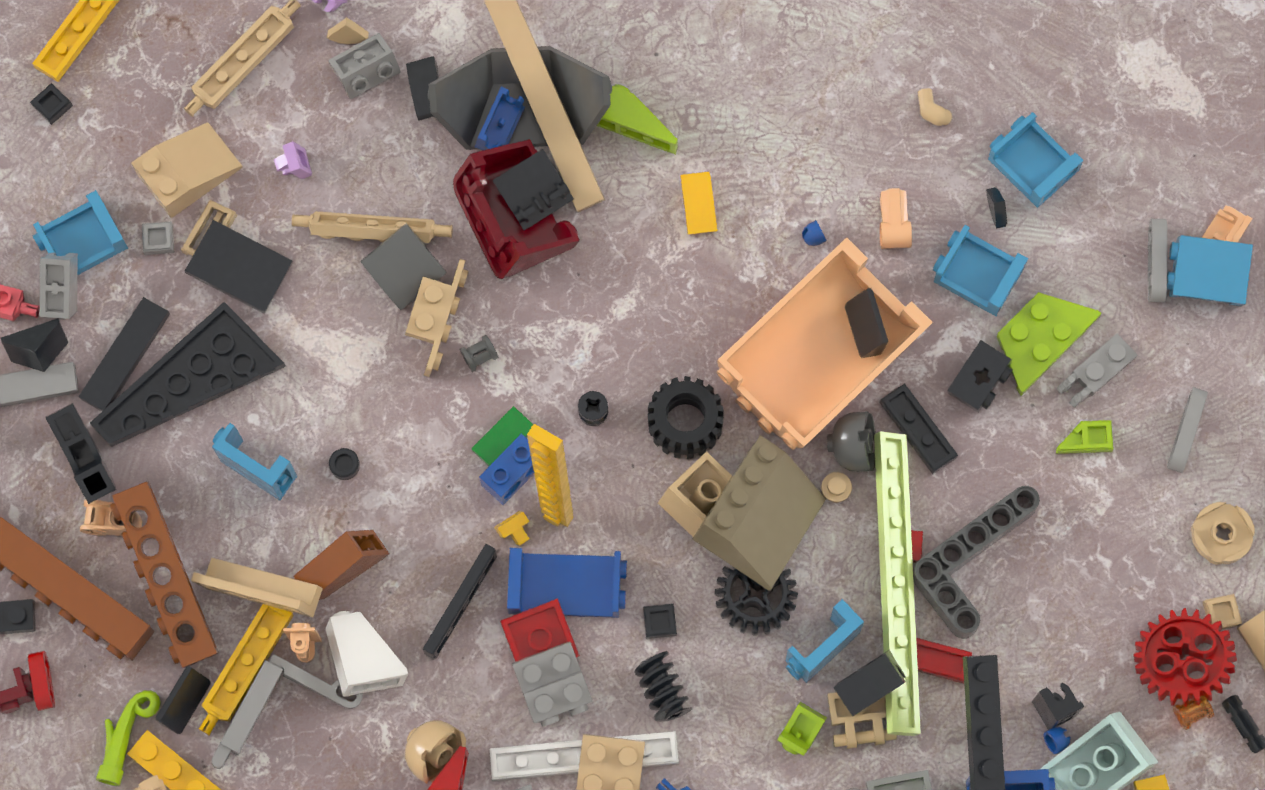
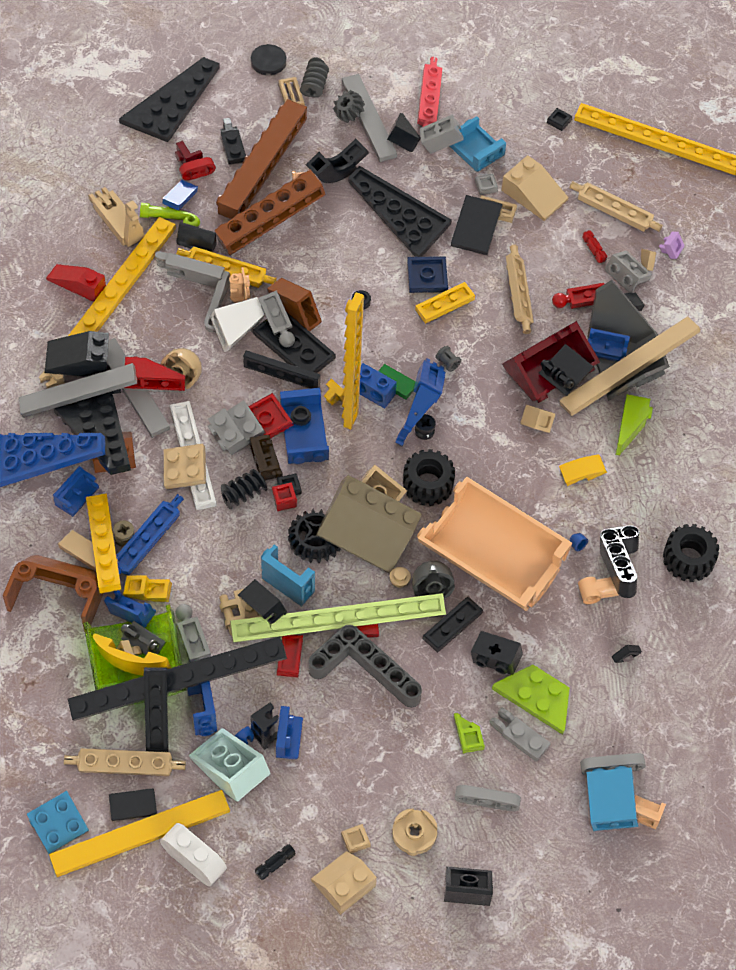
camera: 75 degrees right, 15 degrees down
black tile [79,297,170,411] -> none
tan fence [191,558,323,617] -> none
dark azure panel [212,423,297,501] -> none
lavender tile [274,141,312,179] -> none
dark grey slope [361,223,447,310] -> none
tan bracket [405,259,468,377] -> none
lime bracket [777,701,827,756] -> none
black slope [845,288,888,358] -> none
tan arm [918,88,952,126] -> none
dark azure panel [932,225,1028,316] -> none
dark azure panel [988,112,1084,208] -> none
red gear [1133,608,1237,707] -> none
clear orange bush [1172,696,1214,730] -> none
none -> tile [162,180,198,211]
none -> dark brown hinge [250,435,283,481]
none -> black tile [253,312,336,373]
none -> light grey plate [258,290,295,347]
none -> red slope [272,482,297,511]
none -> blue bracket [276,706,303,759]
none -> black plate [291,406,311,426]
none -> blue hinge [395,358,446,446]
none -> dark blue plate [407,256,448,293]
none -> yellow plate [415,282,475,324]
none -> tan panel [521,405,555,433]
none -> red plate [552,283,604,309]
none -> red axle [582,230,607,263]
none -> black beam [600,525,640,598]
none -> black tyre [663,524,720,582]

